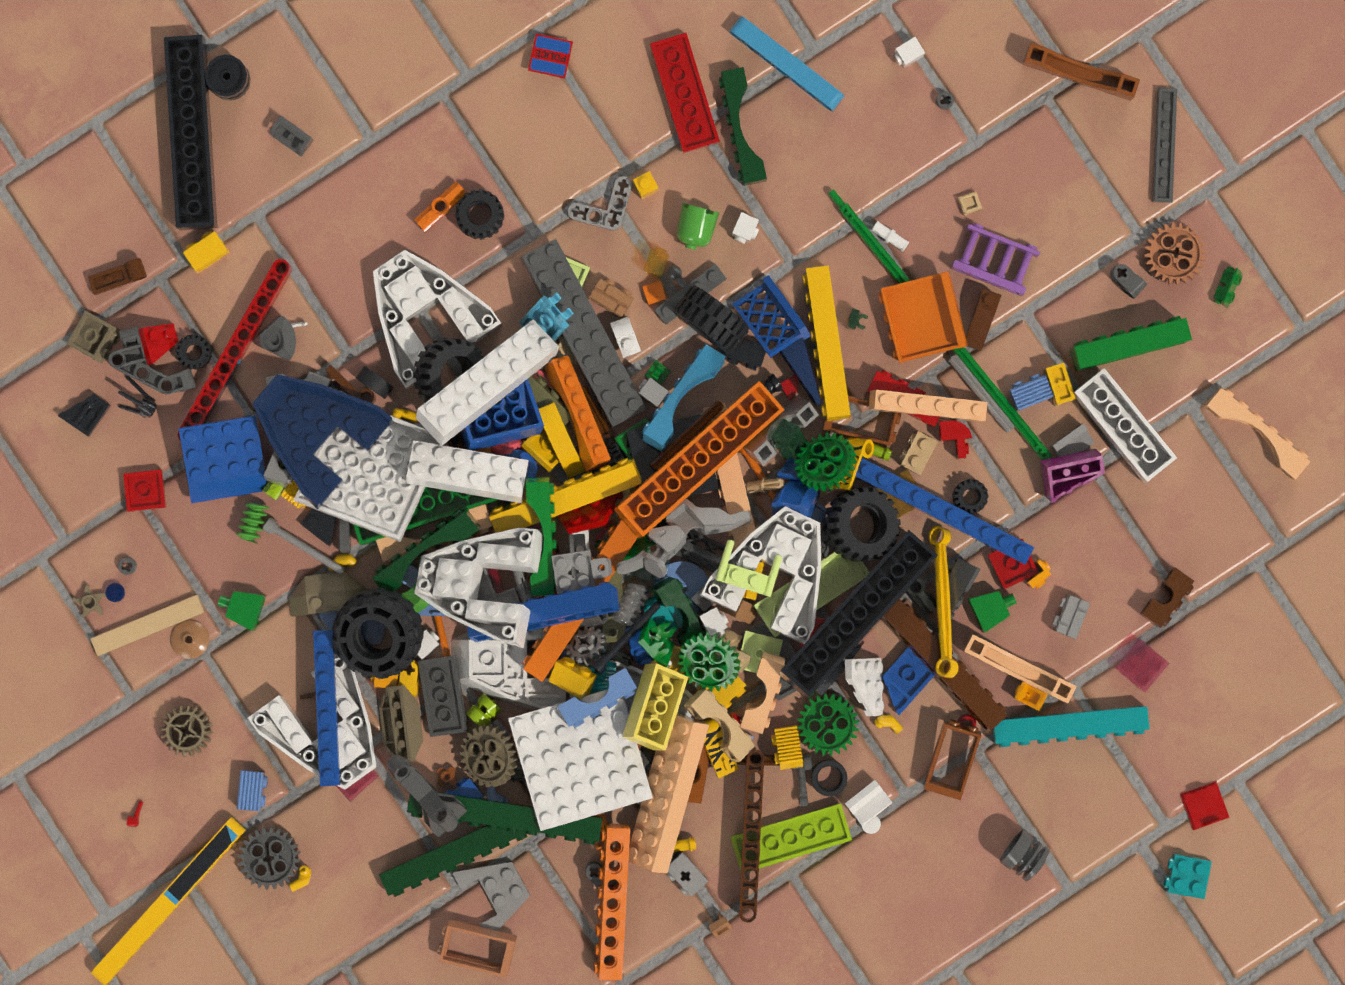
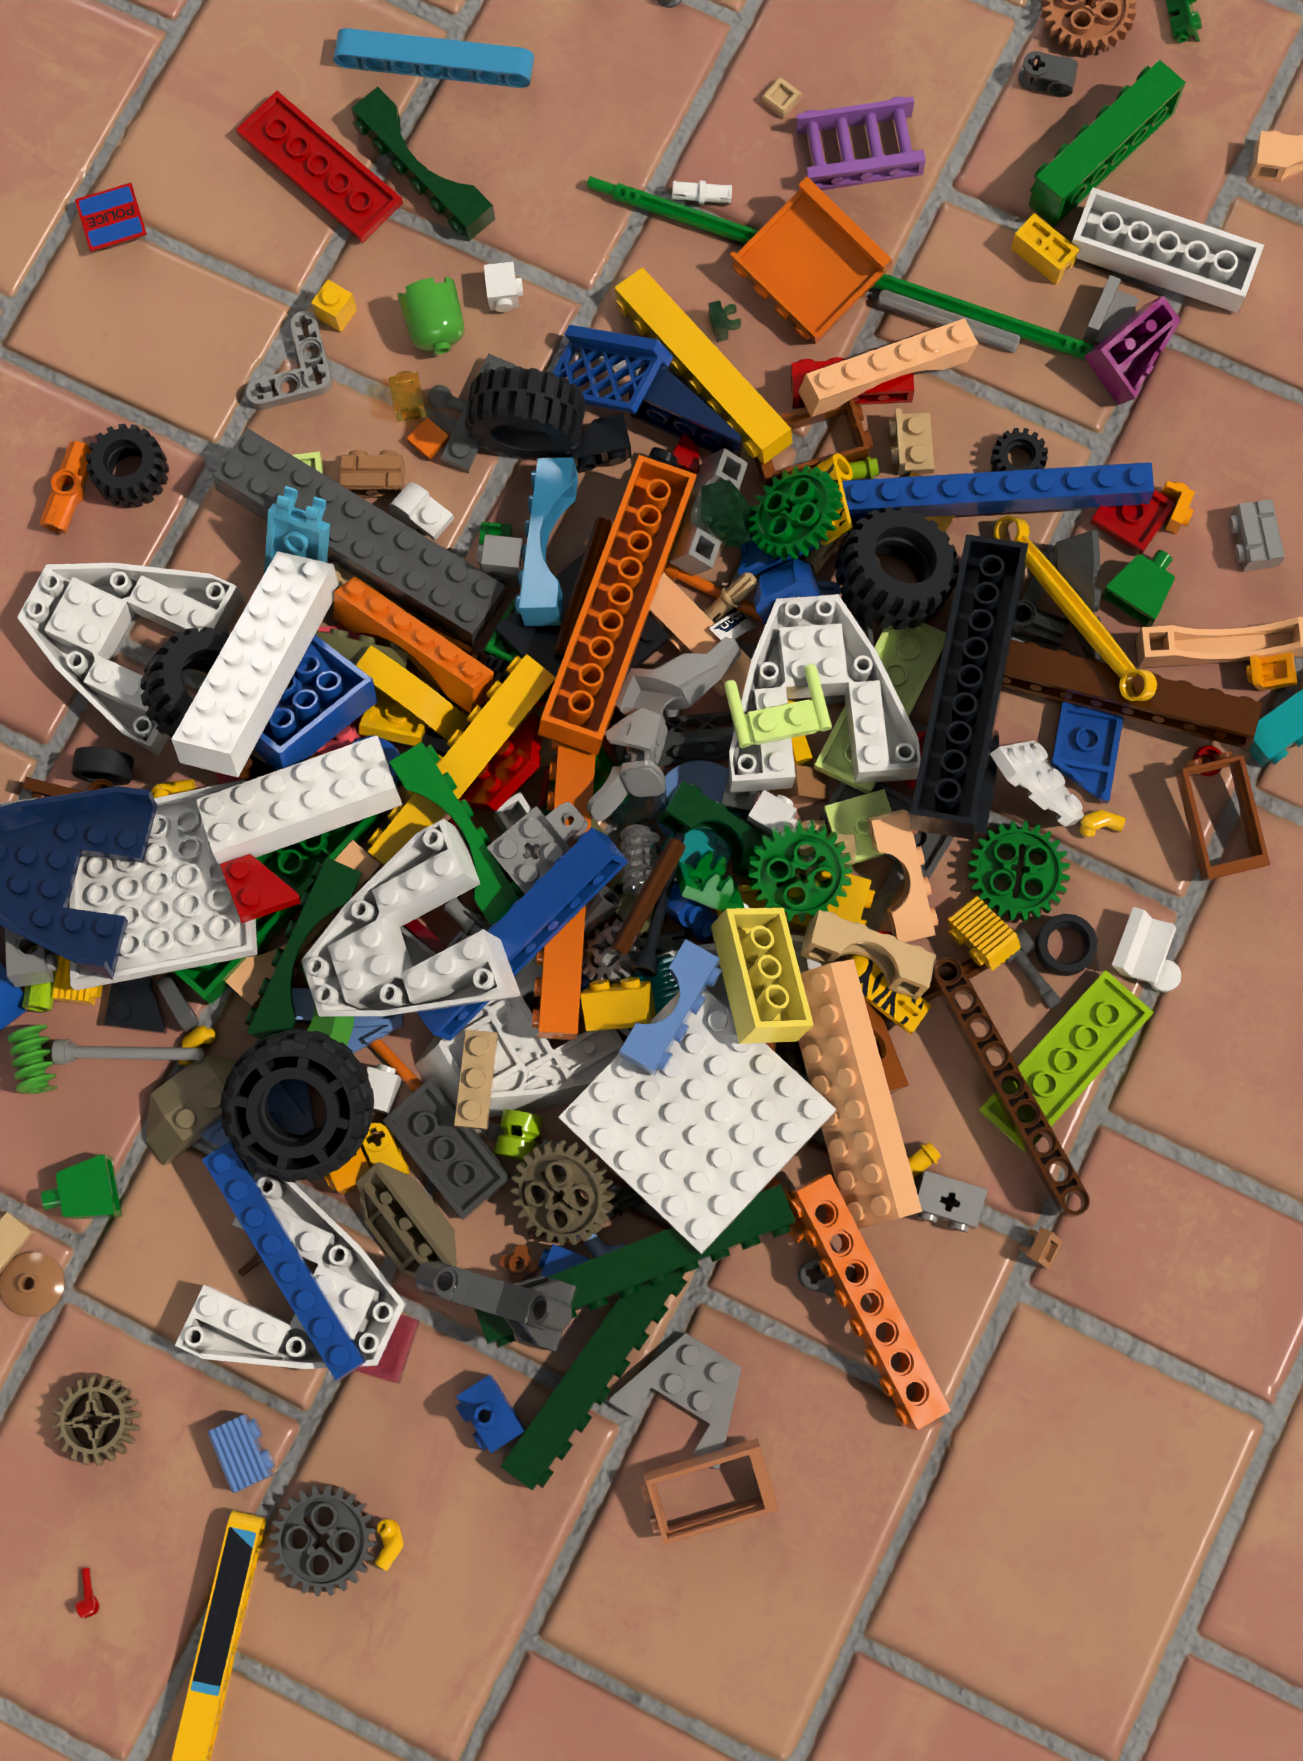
camera: 25 degrees left, 10 degrees down
red brick [938,421,972,459] -> none
reddish brown slope [966,289,1001,351] -> none
medium blue brick [1008,373,1054,411] -> none
none -> red wing [220,854,301,924]
none -> tan plate [454,1030,499,1130]
none -> blue brick [456,1375,526,1453]
none -> reddish brown axle [611,838,686,955]
none -> white sticker [710,611,757,640]

